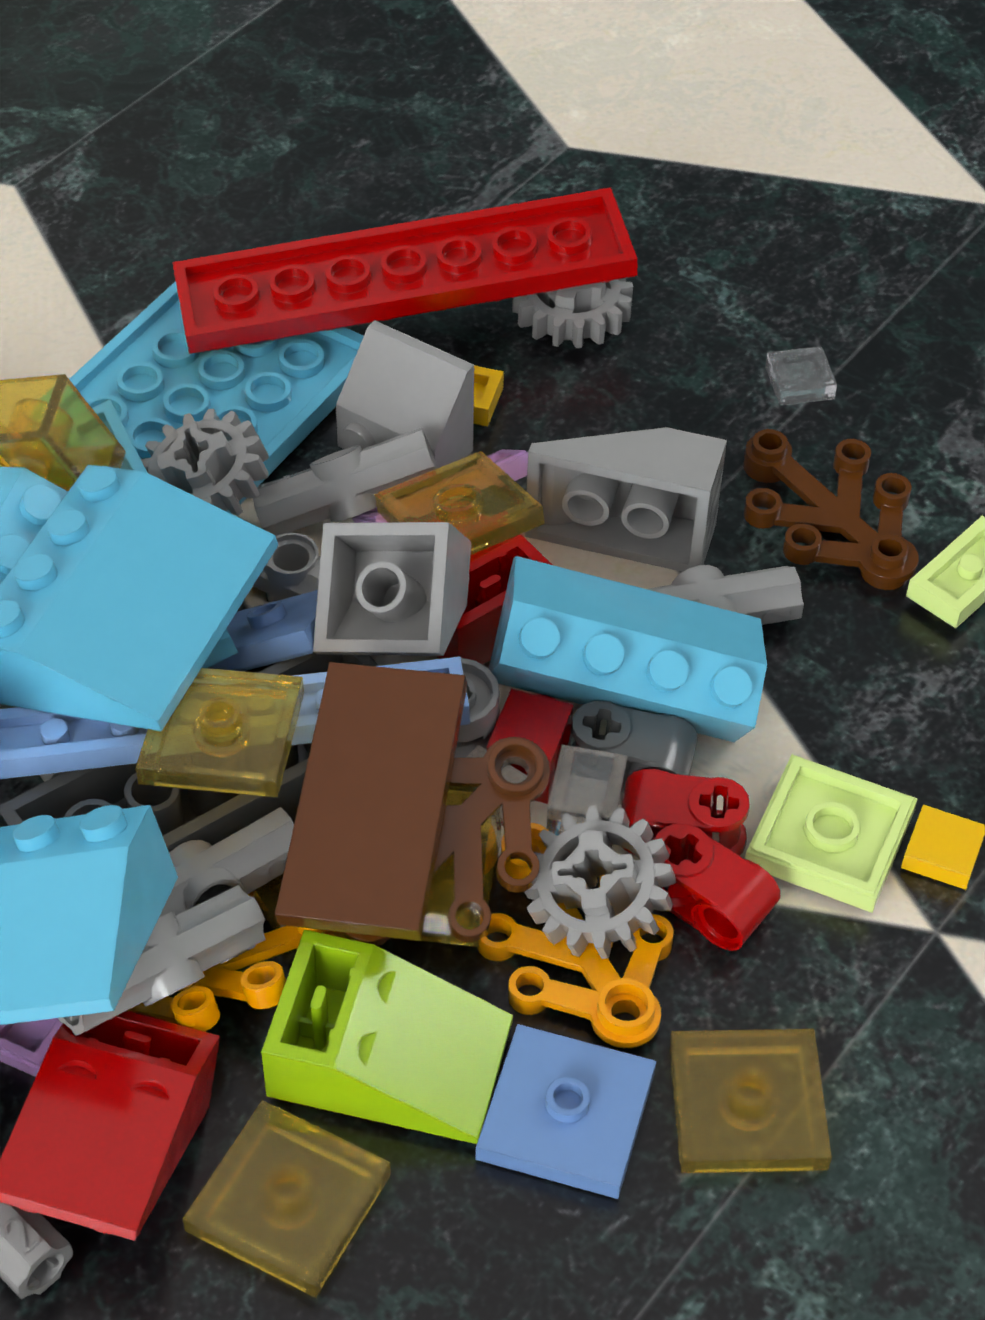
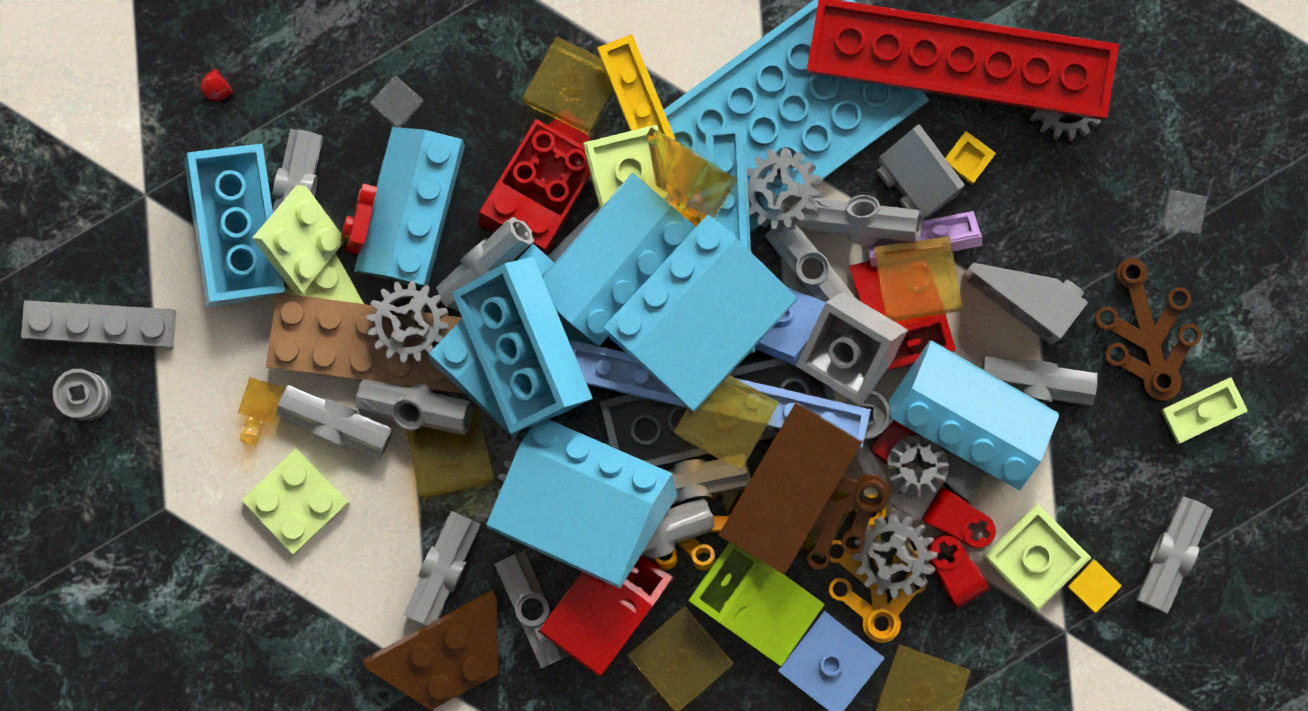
camera: 25 degrees right, 35 degrees up
none -> light grey gear [887,435,949,496]

